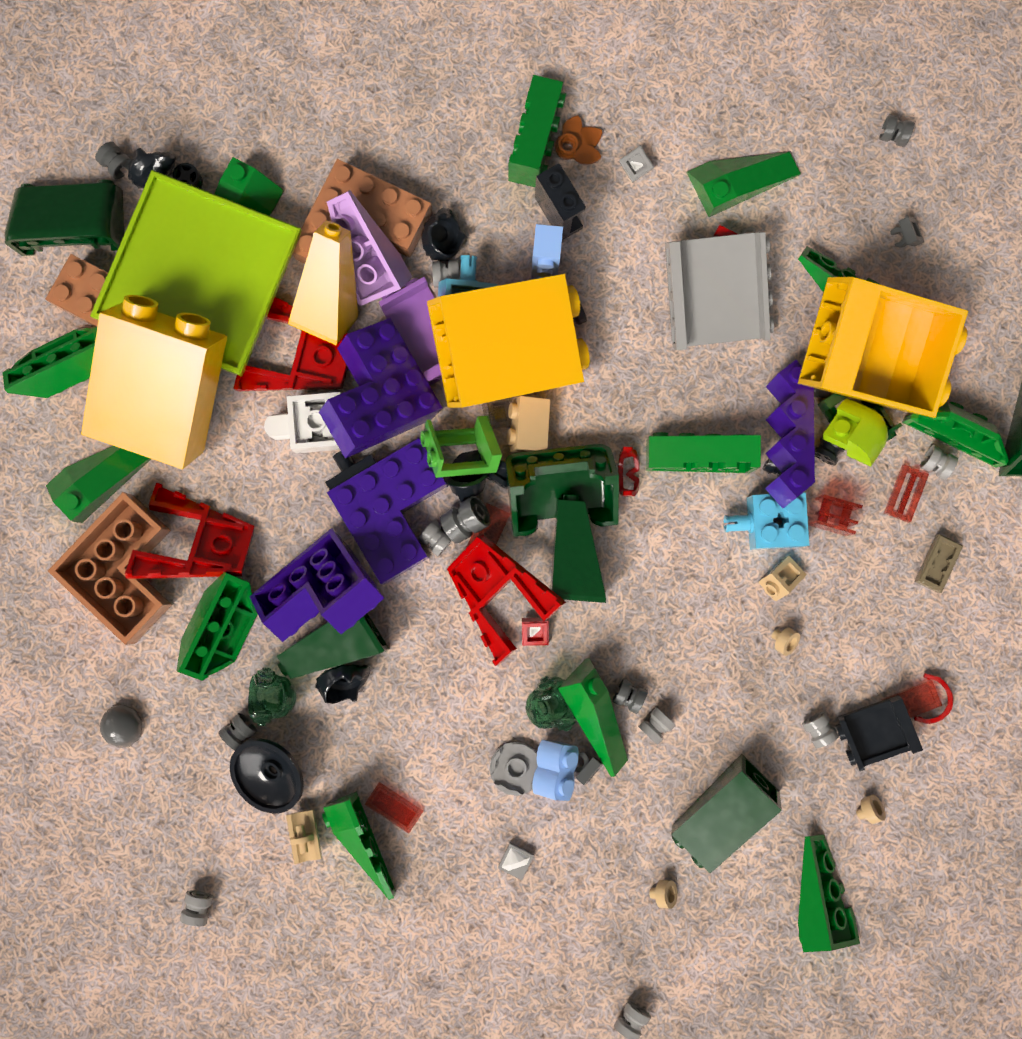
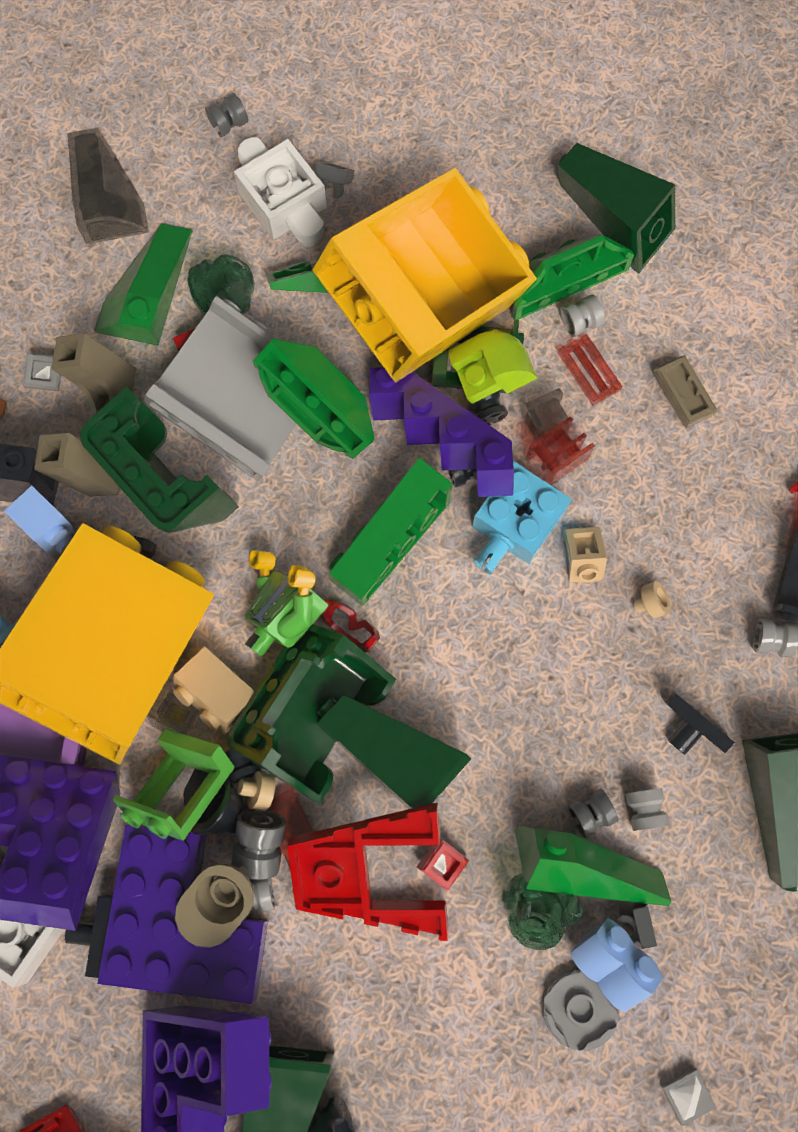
camera: 50 degrees left, 10 degrees down
none -> dark tan arch [34,333,136,497]
none -> clear smoke wedge [67,128,149,245]
none -> dark green windscreen [80,386,239,533]
none -> dark tan piece [175,864,254,948]
none -> clear green helmet [187,254,255,315]
none -> white brick [234,137,327,246]
none -> tan tile [237,771,275,811]
none -> bright green torso [245,550,329,657]
none -> green wedge [252,339,375,459]
none -> clear smoke panel [521,388,572,443]
none -> black tile [665,692,735,755]

